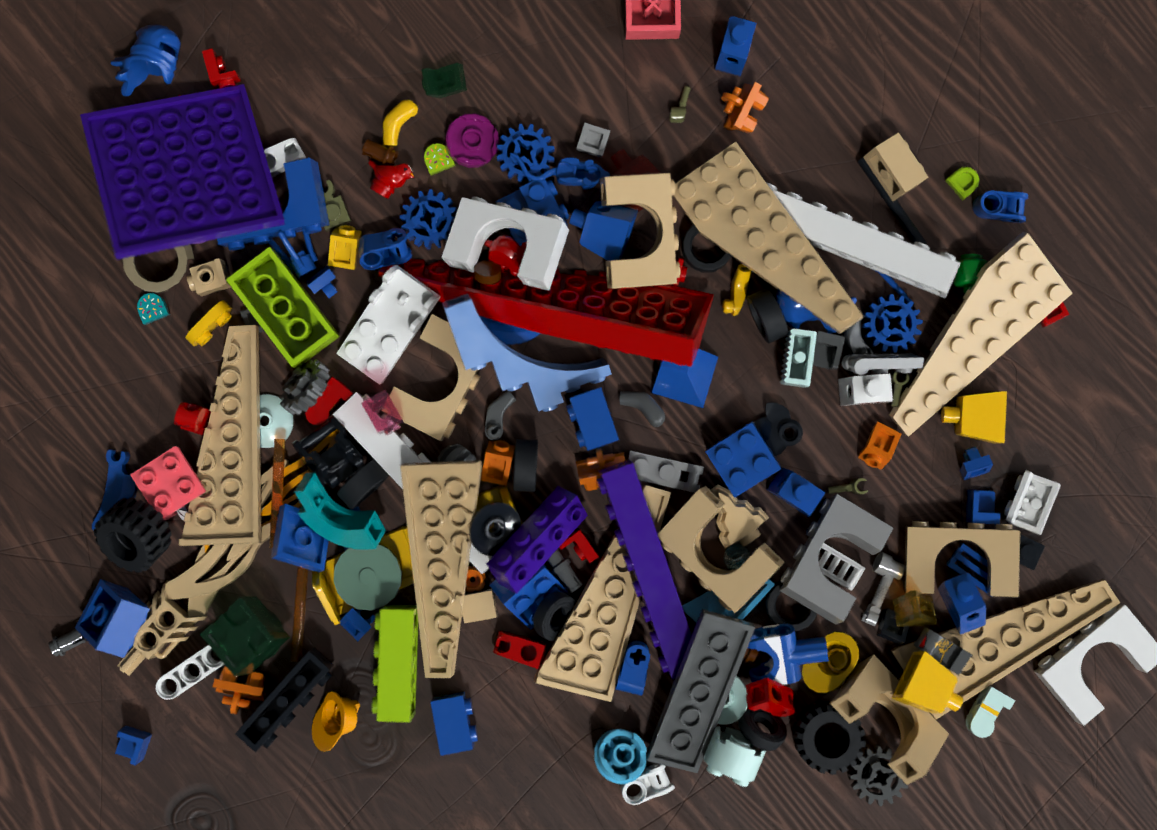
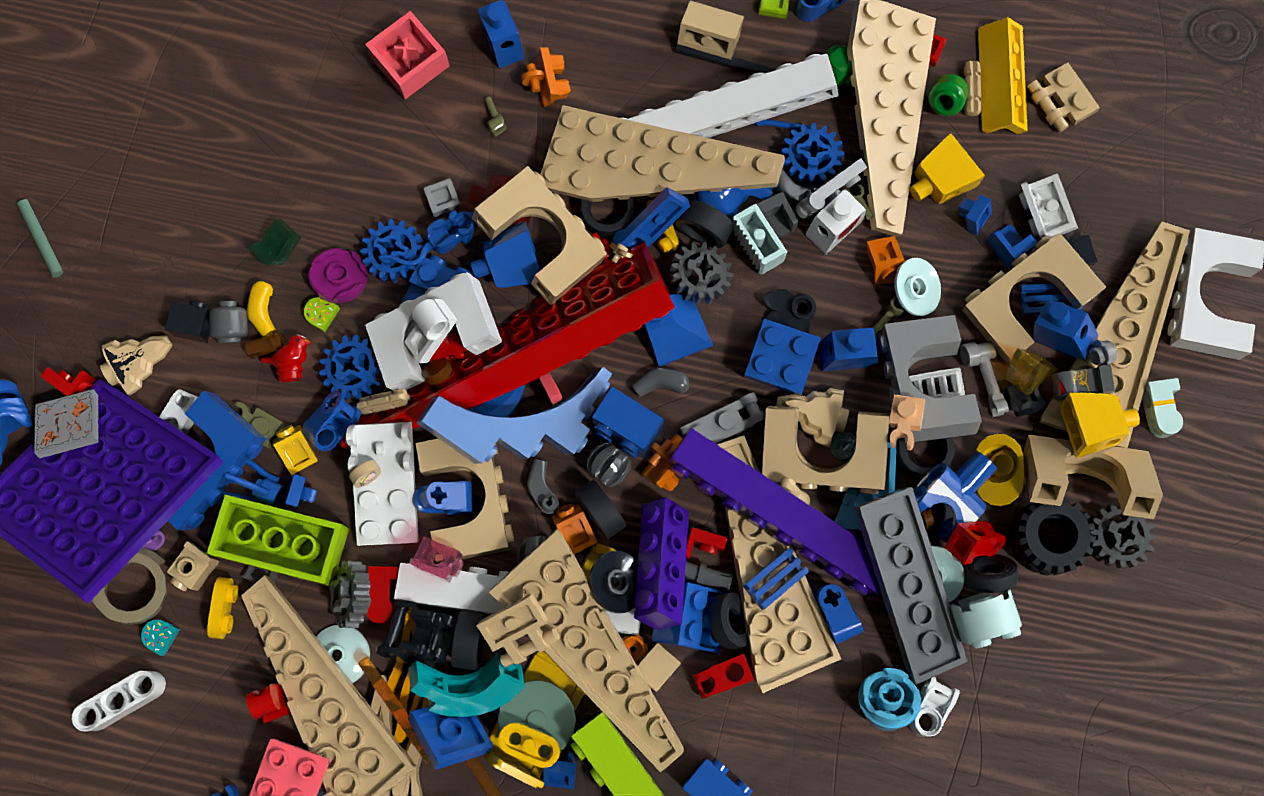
camera: 30 degrees left, 10 degrees down
none -> light grey tile [34,389,98,458]
none -> white beam [72,671,166,731]
none -> tan rock [100,336,173,396]
none -> black brick [165,301,210,343]
none -> dark grey head [208,301,248,343]
none -> tan tile [349,460,381,488]
none -> tan axle [356,388,410,415]
none -> white plate [404,298,457,363]
none -> blue piece [412,481,473,515]
none -> tan plate [477,593,559,667]
none -> yellow plate [499,722,560,768]
none -> coral tile [538,372,562,406]
none -> dark grey piece [586,442,631,487]
none -> tan piece [609,242,633,263]
none -> blue plate [613,187,690,250]
none -> dark grey gear [669,242,733,305]
none -> blue tile [743,548,809,610]
none -> tan piece [779,477,810,505]
none -> light nougat plate [889,395,925,450]
none -> light aqua dish [895,258,941,316]
none -> green head [928,74,969,117]
none -> tan axle [964,61,981,116]
none -> yellow panel [978,17,1027,134]
none -> tan plate [1027,63,1100,133]
none -> light grey plate [1089,340,1117,366]

